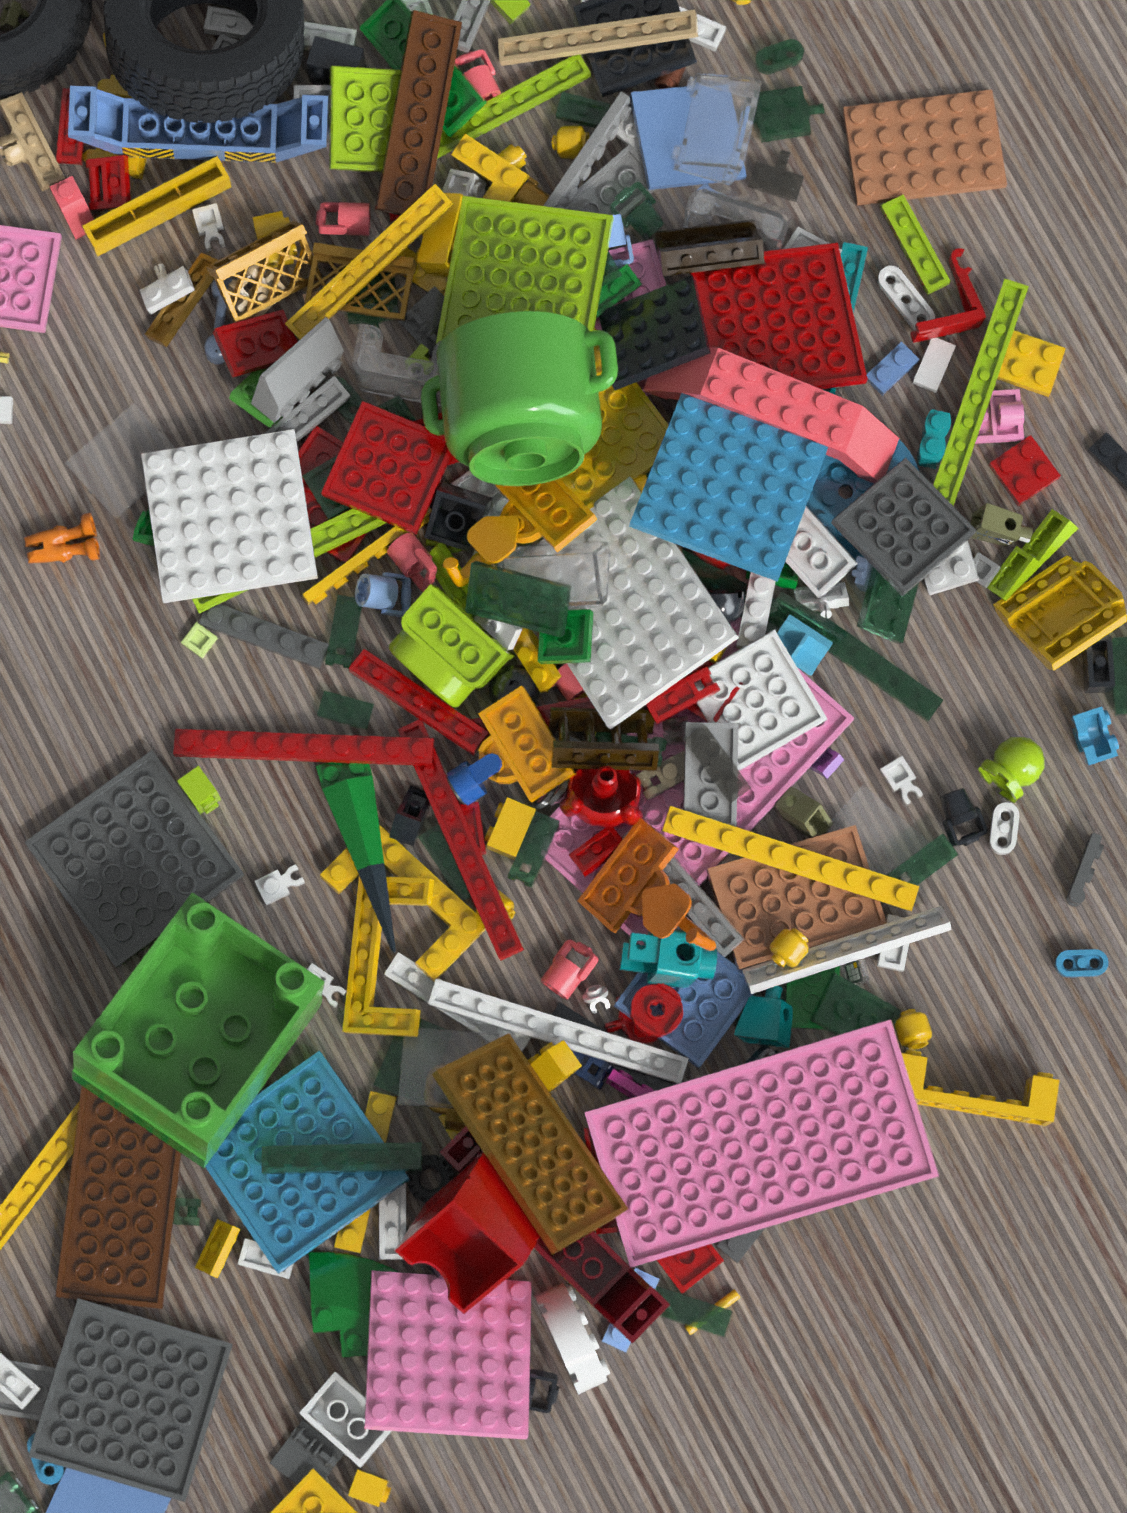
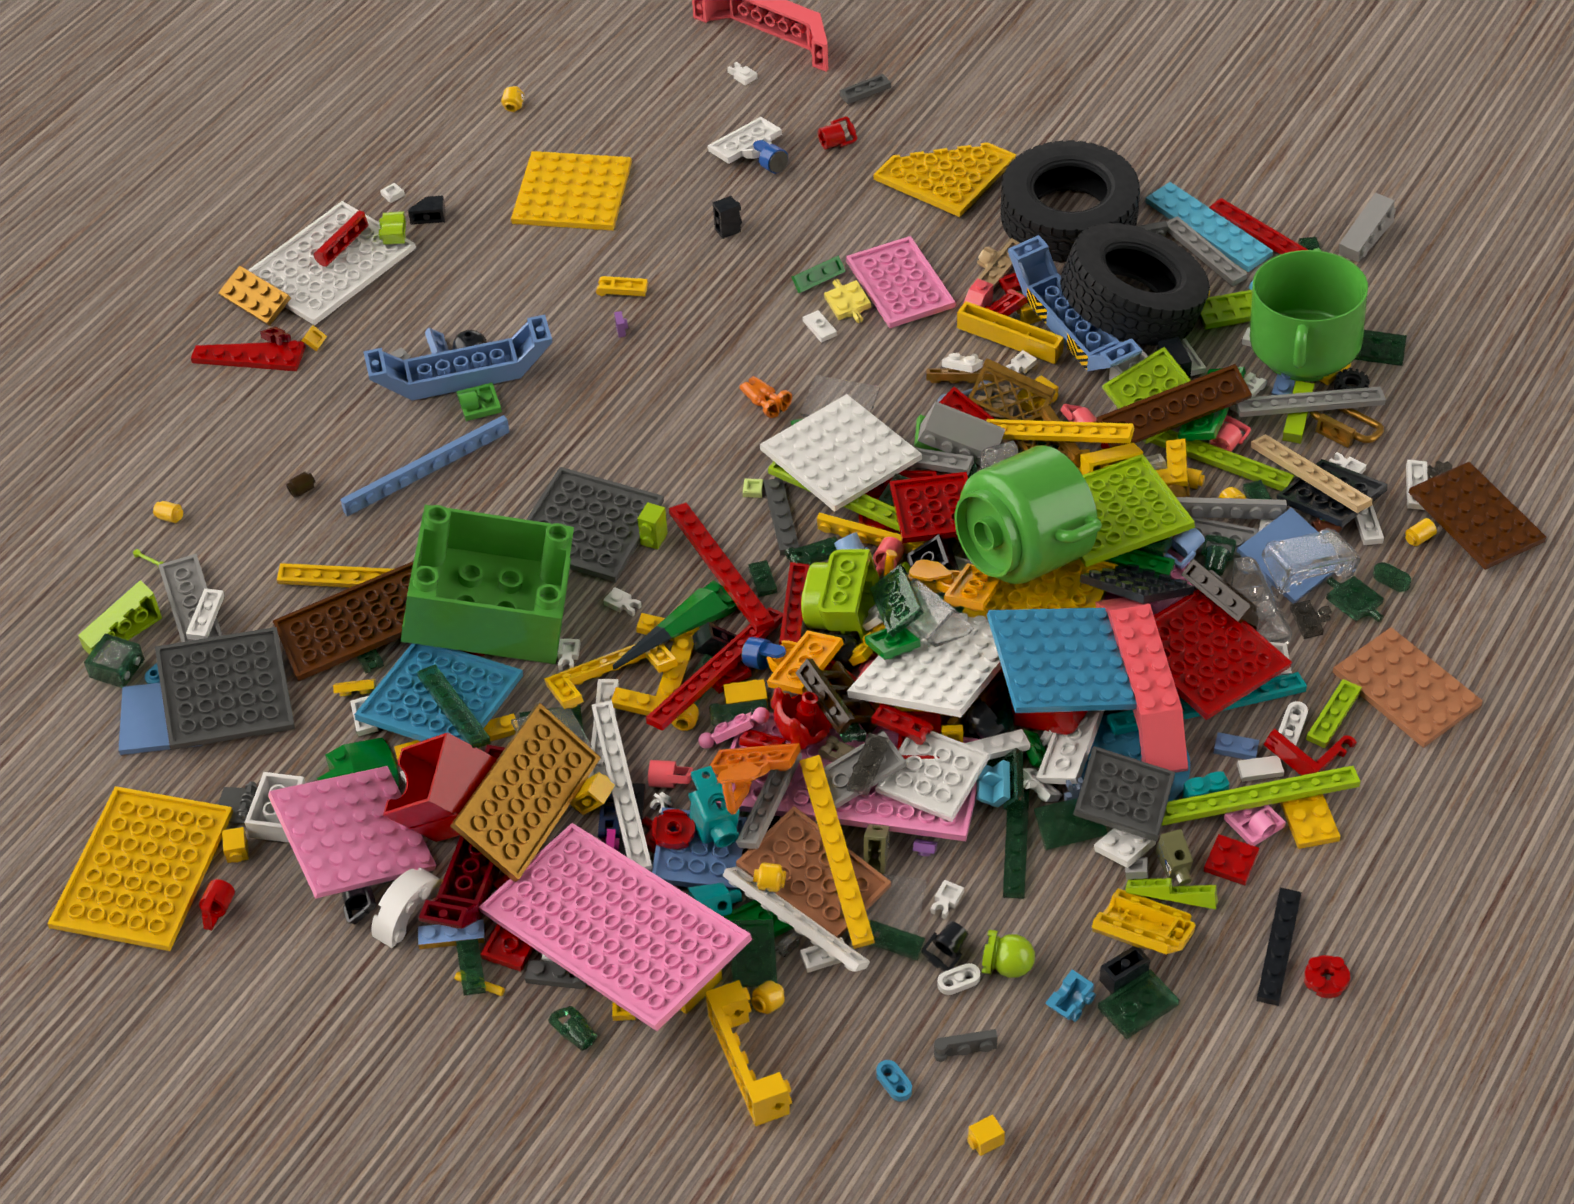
camera: 65 degrees right, 30 degrees down
none -> clear green piece [548,1006,597,1051]
none -> bright pink plate [698,707,770,749]

